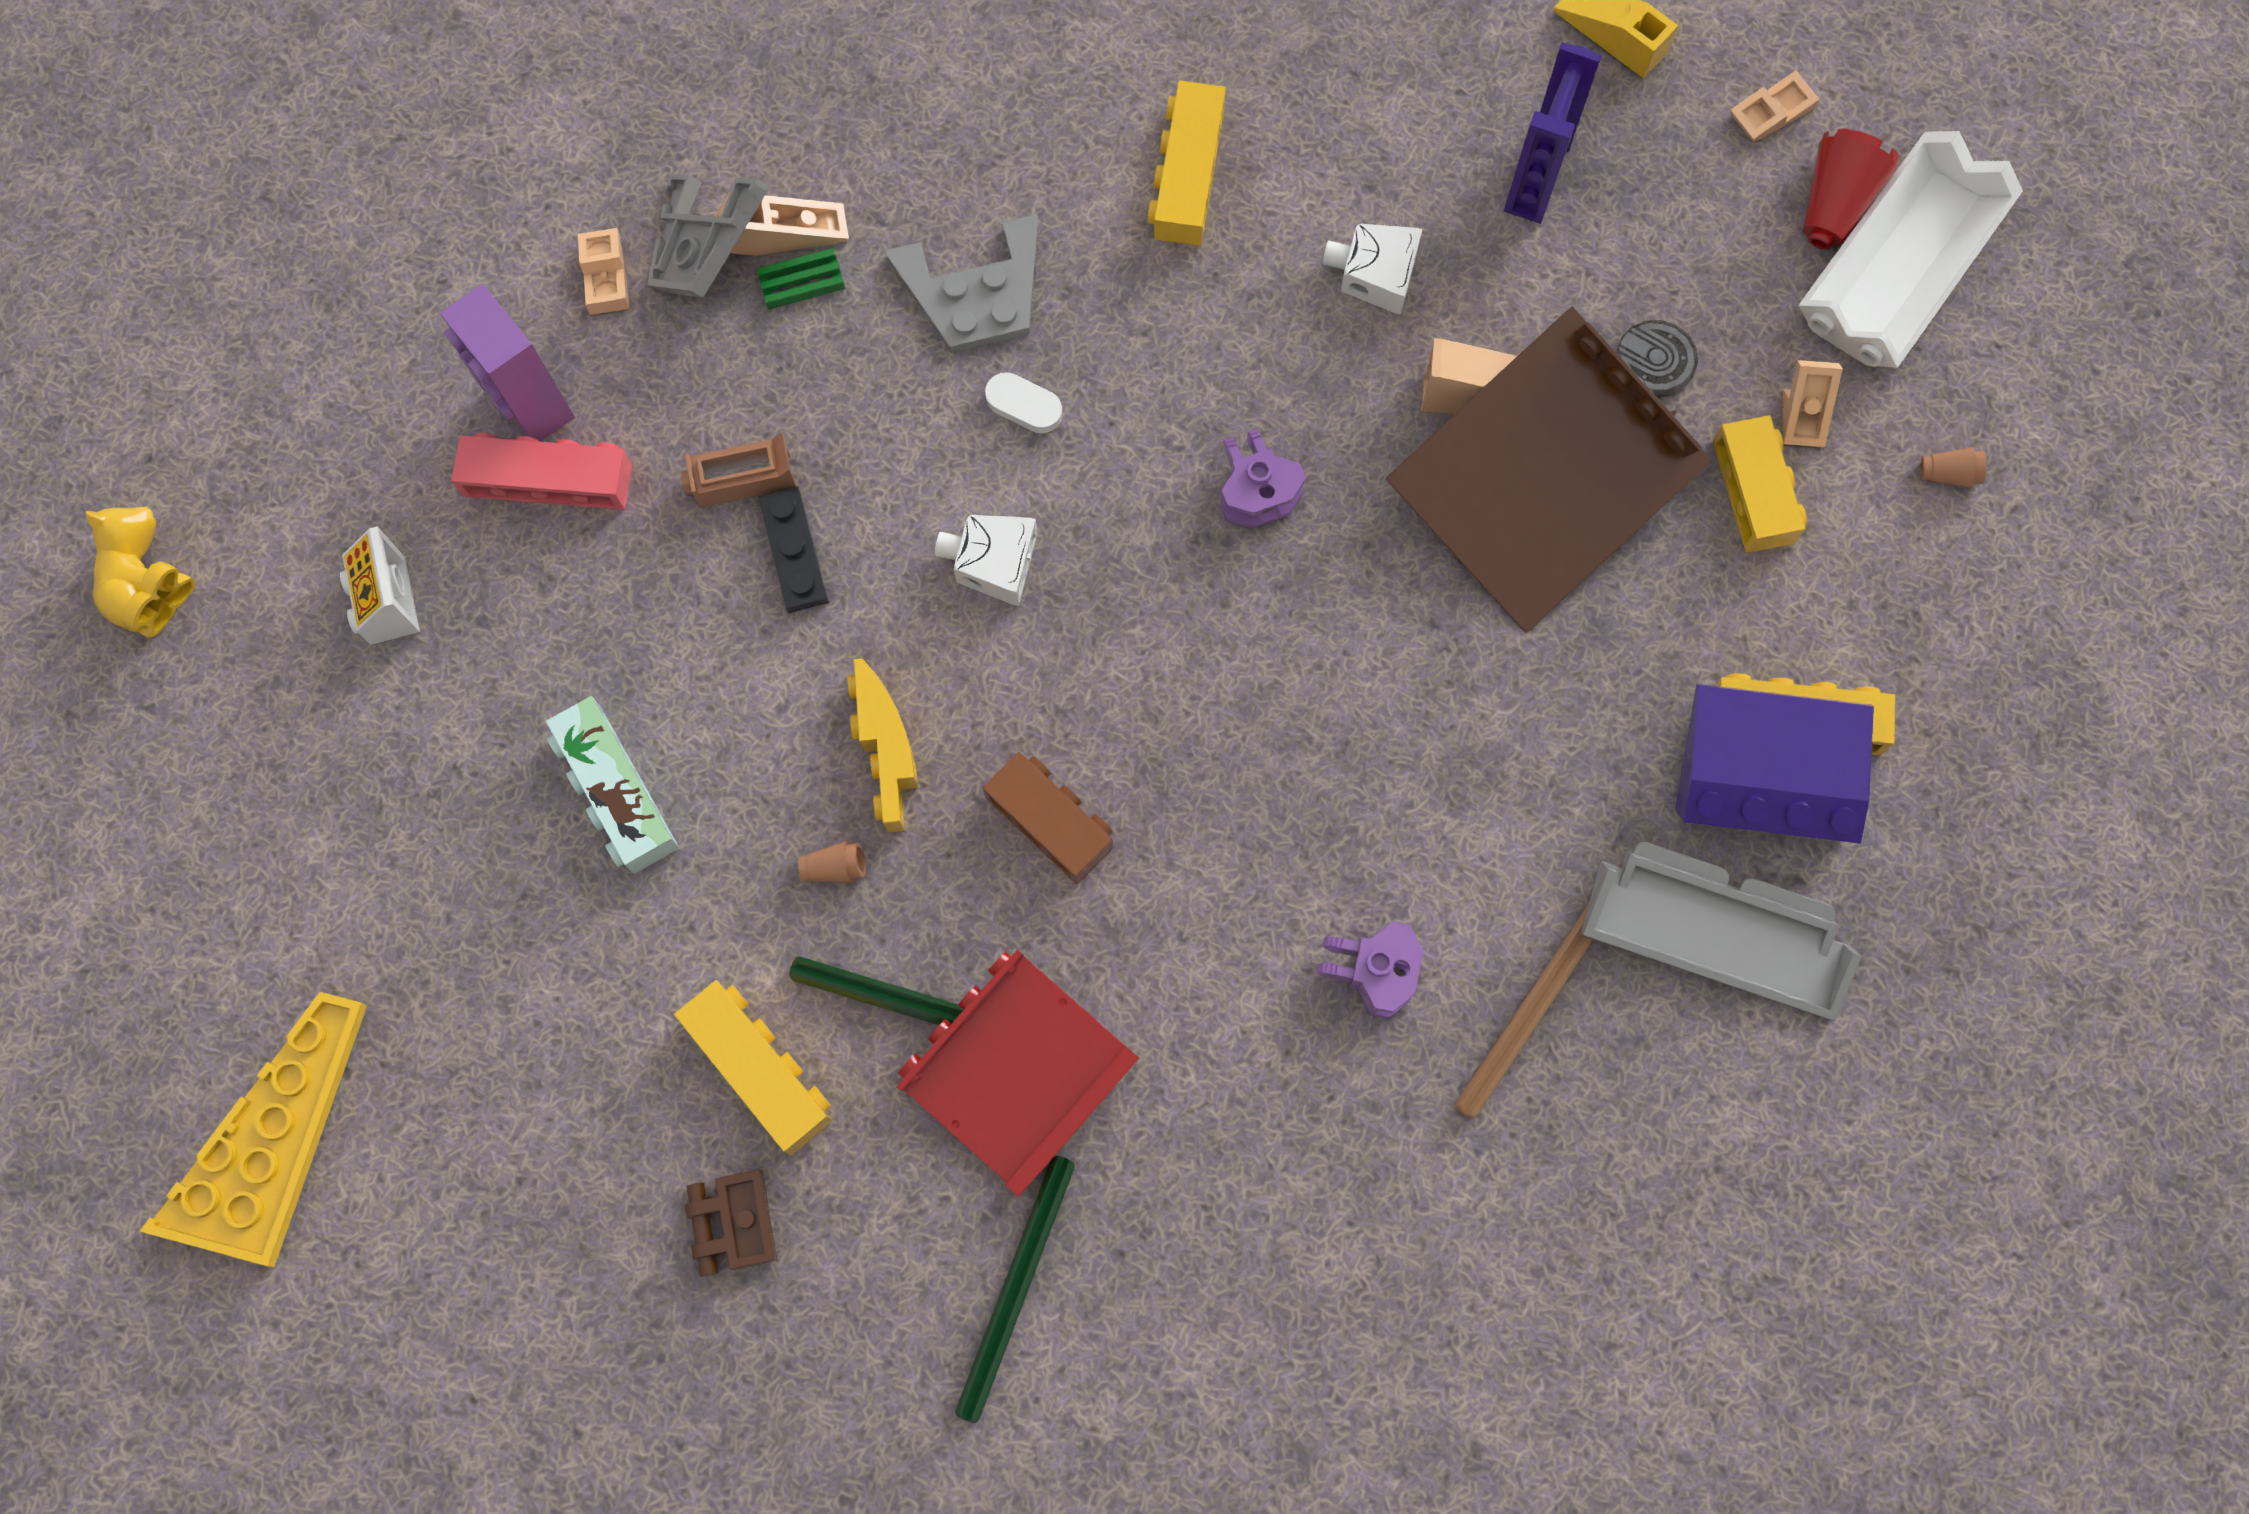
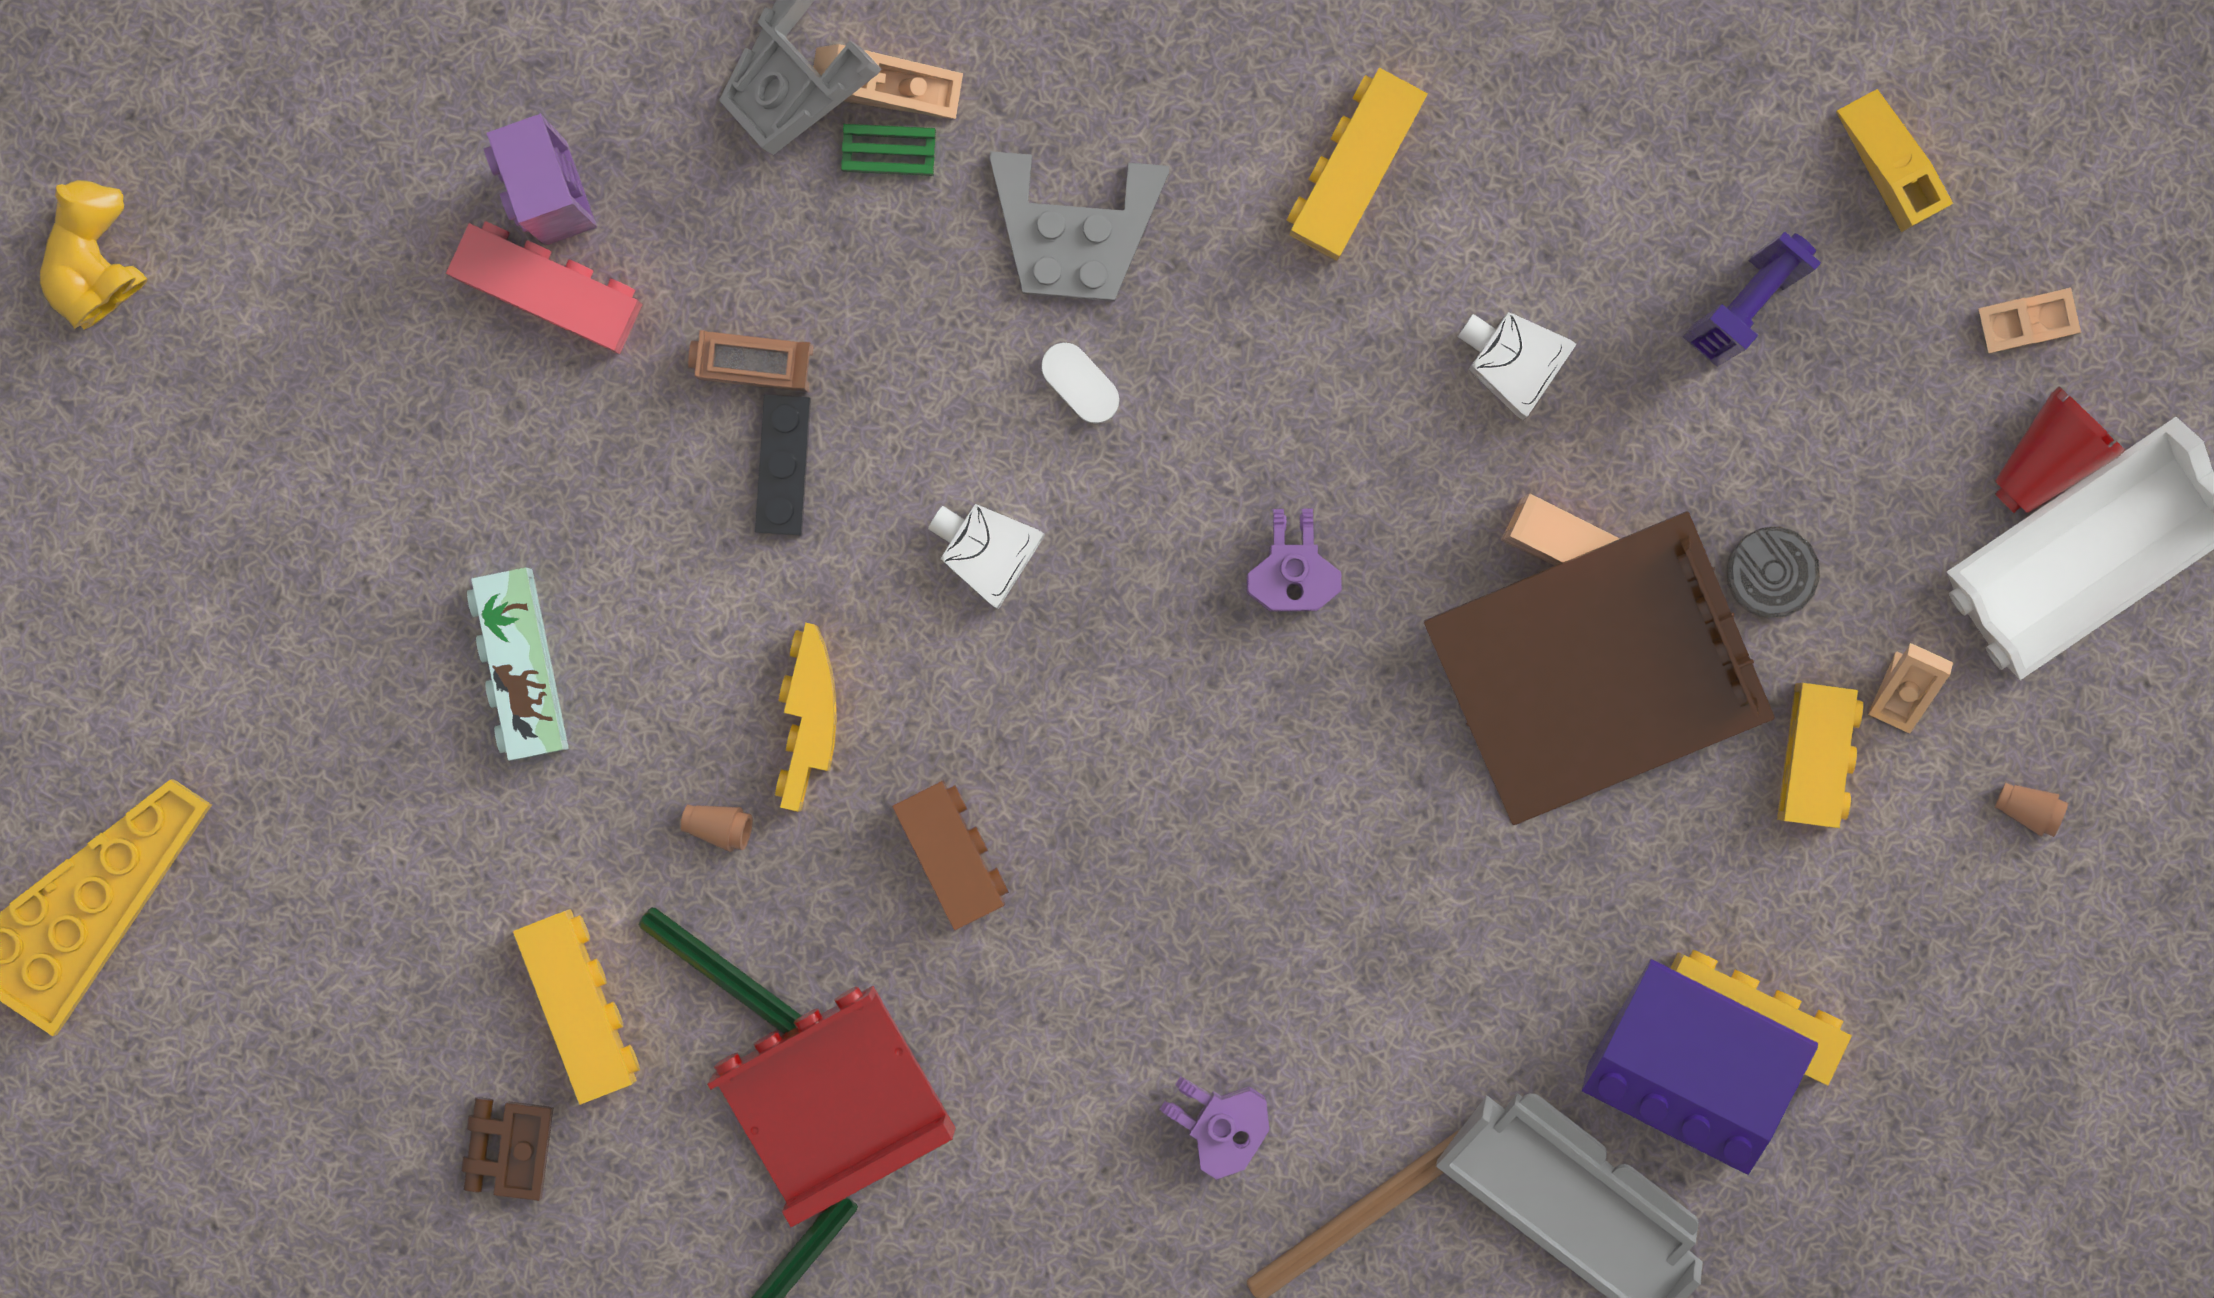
camera: 20 degrees right, 15 degrees up
white slope [340,526,420,645] -> none
light nougat slope [578,228,630,315] -> none

